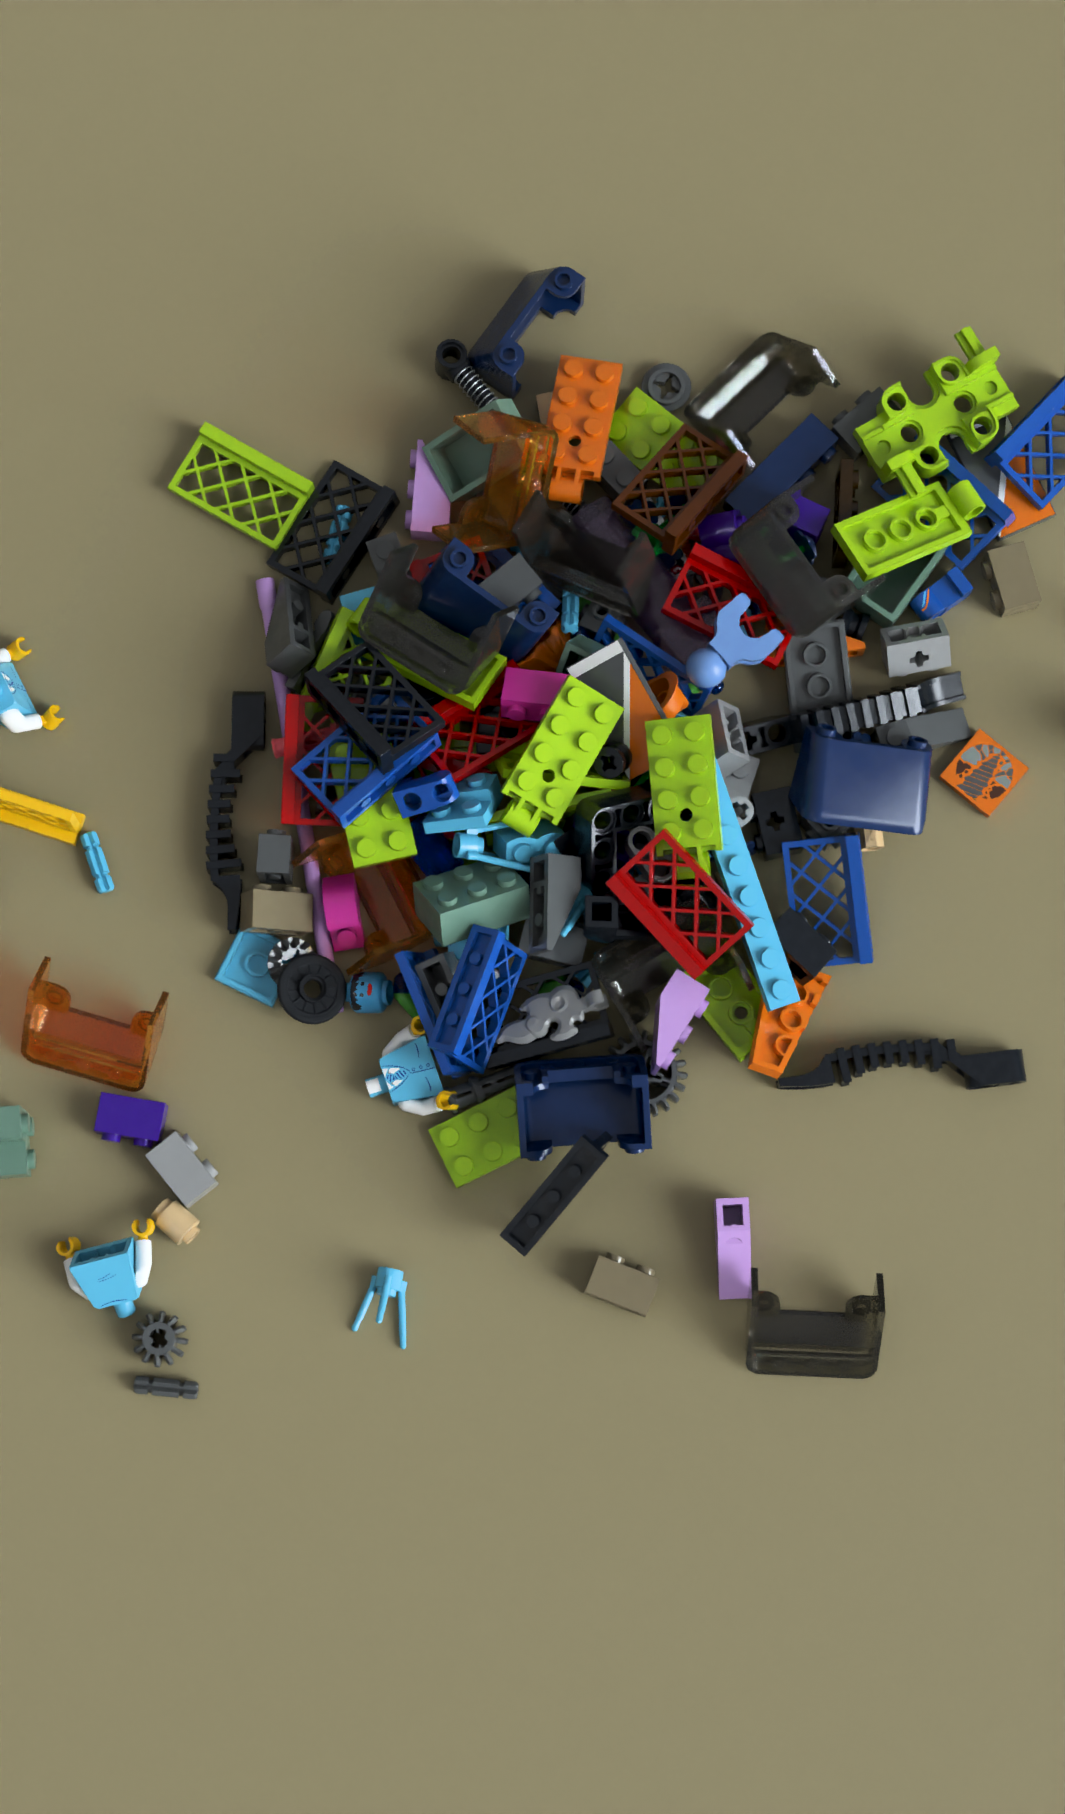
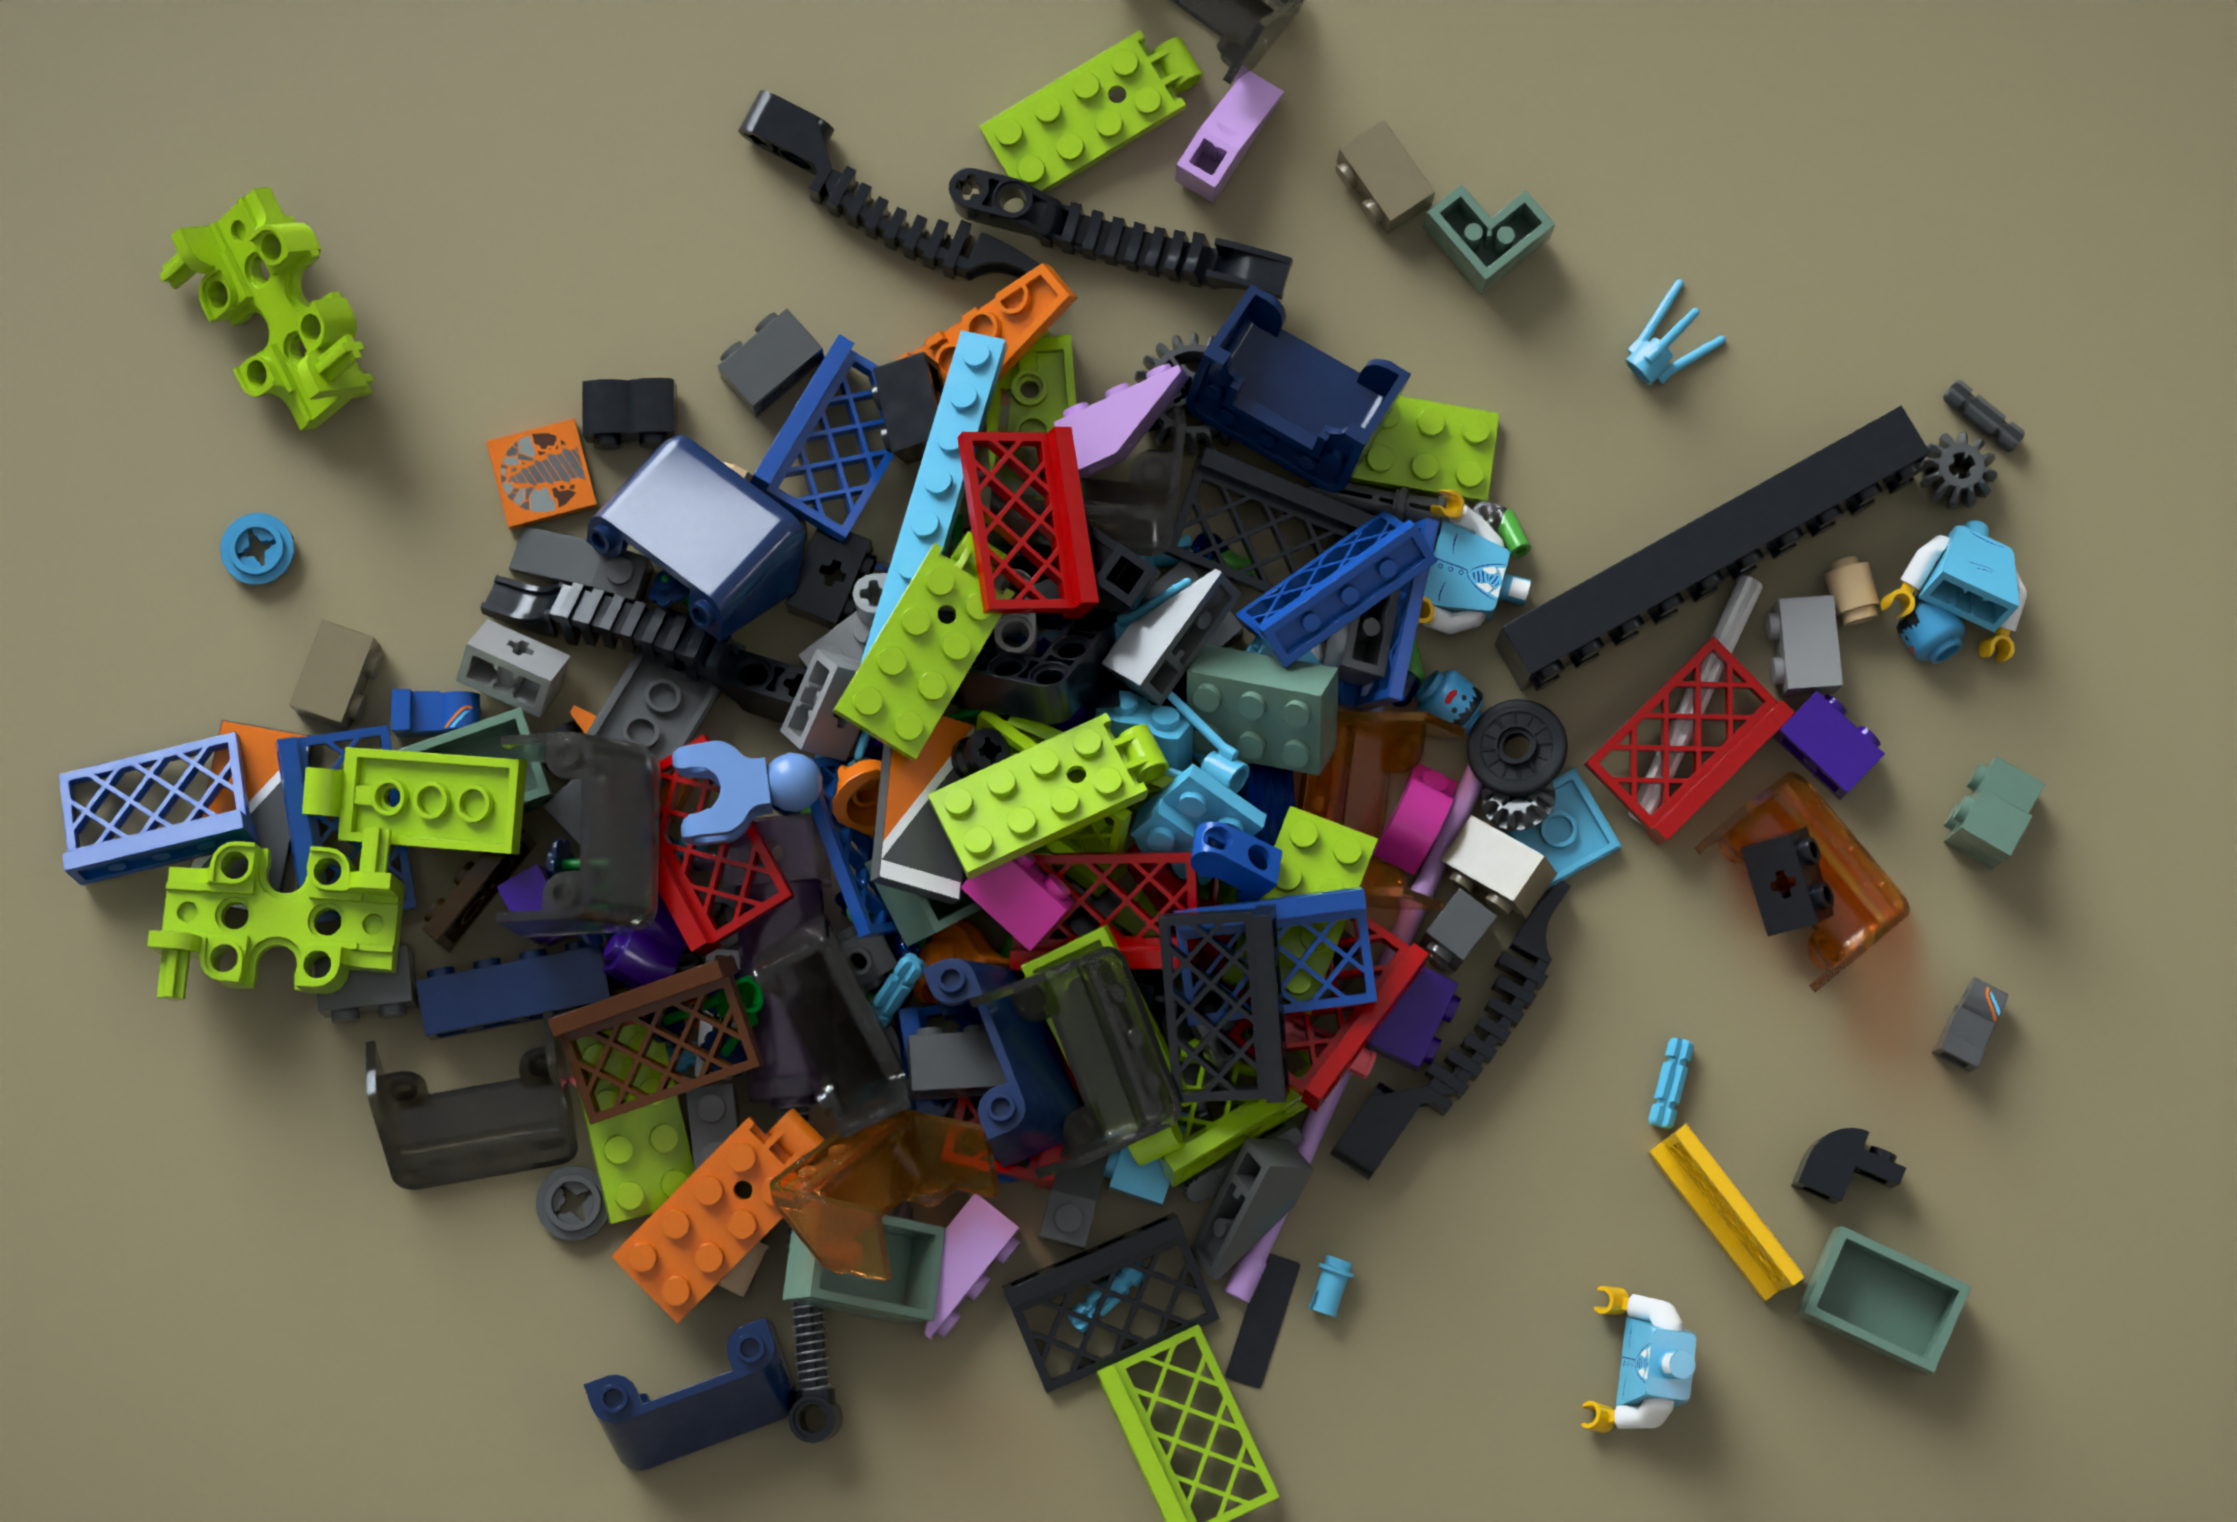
camera: 145 degrees left, 0 degrees up
light grey piece [496,985,609,1045] -> none
black fence [500,1131,613,1257] -> none
none -> black brick [582,378,678,450]
none -> dark grey brick [717,308,825,417]
none -> black piece [949,168,1293,299]
none -> lime hinge [979,30,1204,204]
none -> black sticker [1226,1253,1300,1388]
none -> medium azure pin [1308,1255,1354,1318]
none -> dark purple brick [1366,967,1461,1072]
none -> sand green brick [1423,184,1555,294]
none -> bright green arm [1473,500,1531,558]
none -> black brick [1494,405,1930,691]
none -> red fence [1584,636,1795,845]
none -> white axle [1628,575,1763,823]
none -> black brick [1741,826,1834,936]
none -> dark azure head [1896,595,1966,664]

